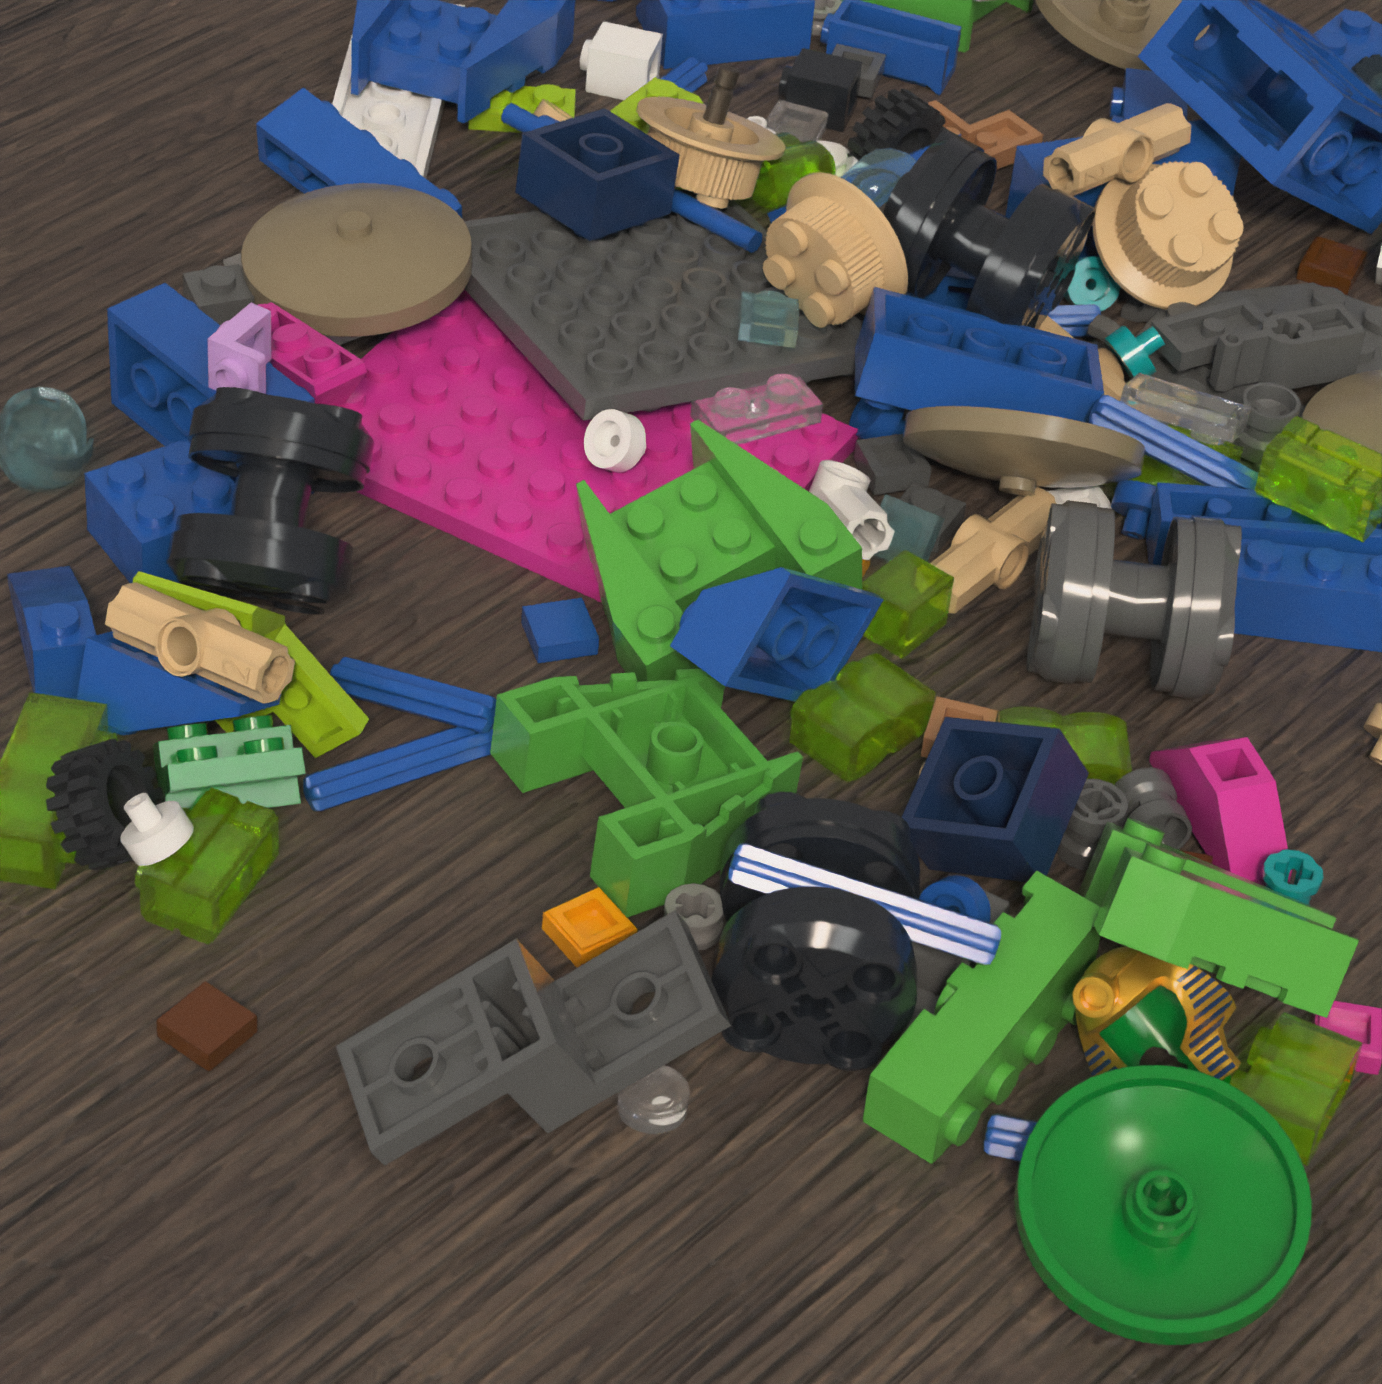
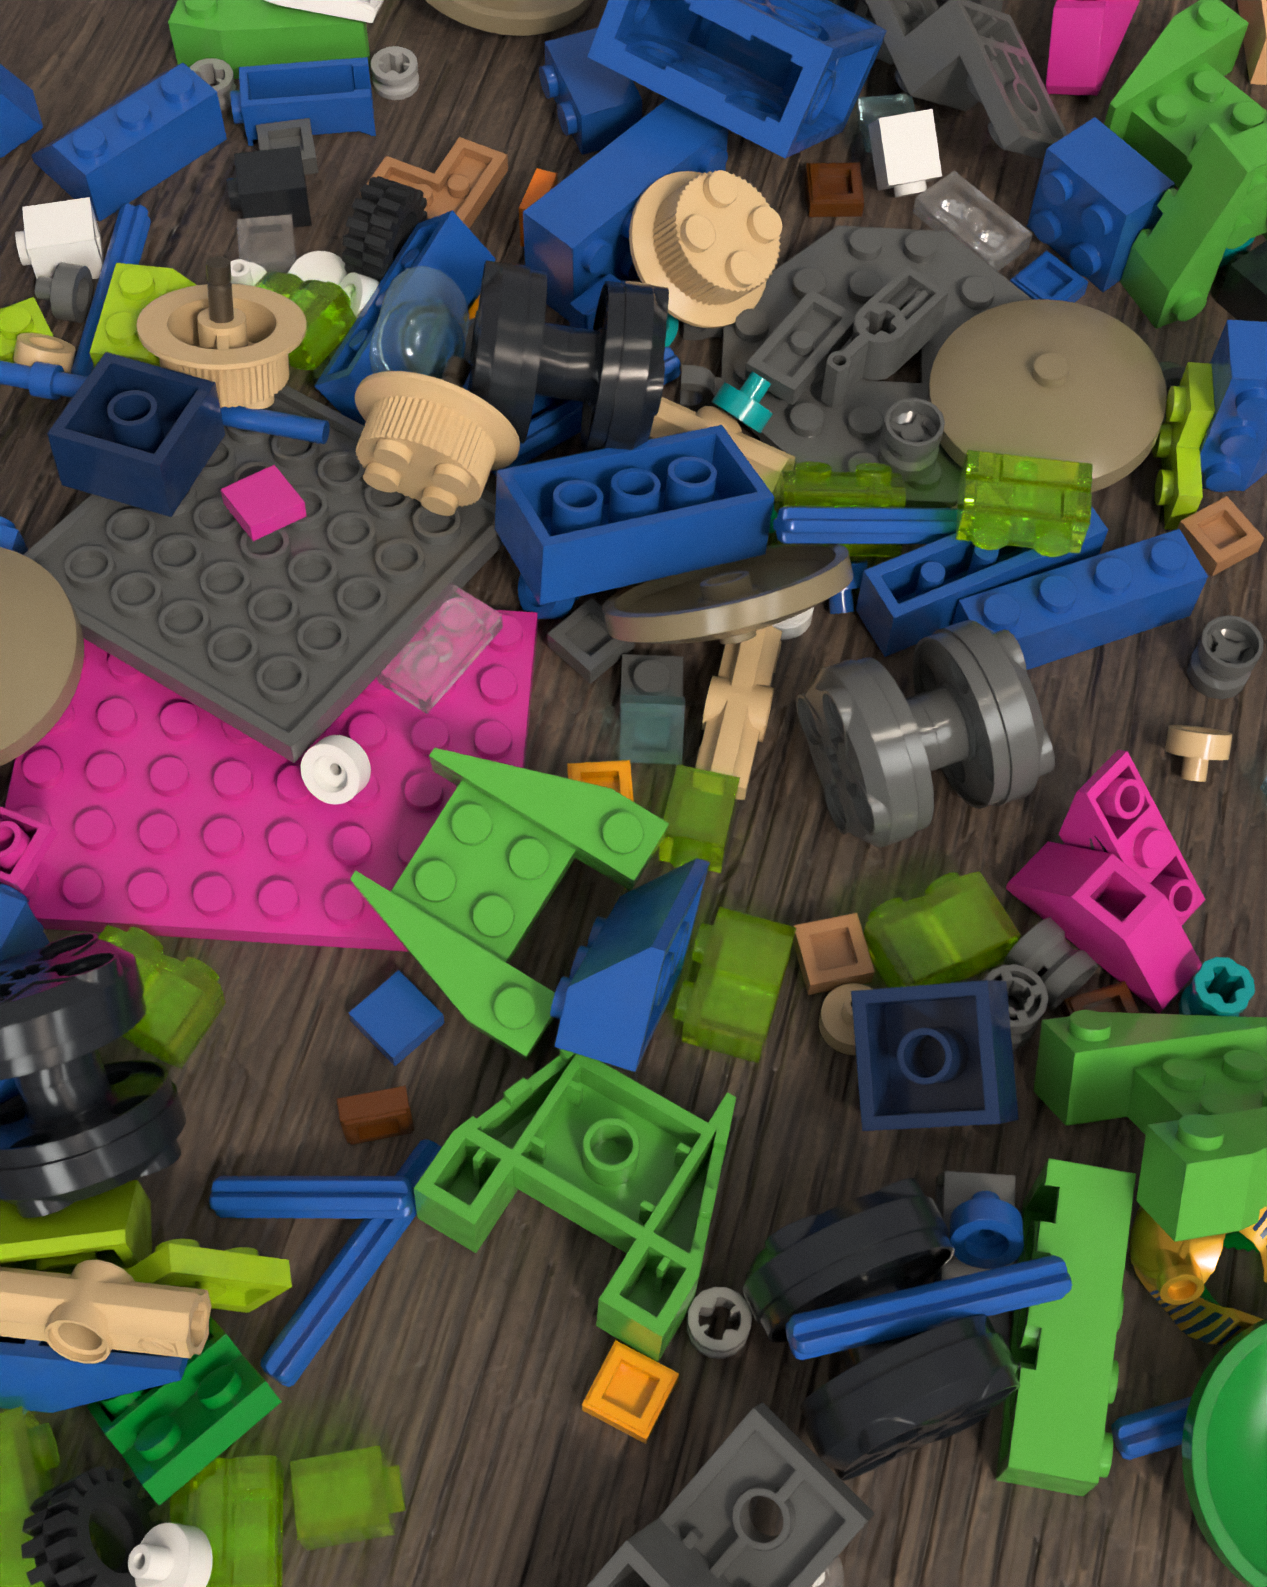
camera: 25 degrees left, 20 degrees up
clear light blue plate [738,291,799,348] -> none
white piece [809,460,895,561] -> none
tan piece [1043,103,1191,196] -> none
clear plate [1120,373,1252,445] -> none
none -> dark grey tile [35,263,93,323]
none -> clear neon green brick [99,925,226,1069]
none -> dark pink tile [221,465,307,541]
none -> clear neon green brick [290,1445,406,1550]
none -> reddish brown tile [337,1085,415,1145]
none -> light grey bush [371,46,420,100]
none -> dark pink slope [1059,750,1206,926]

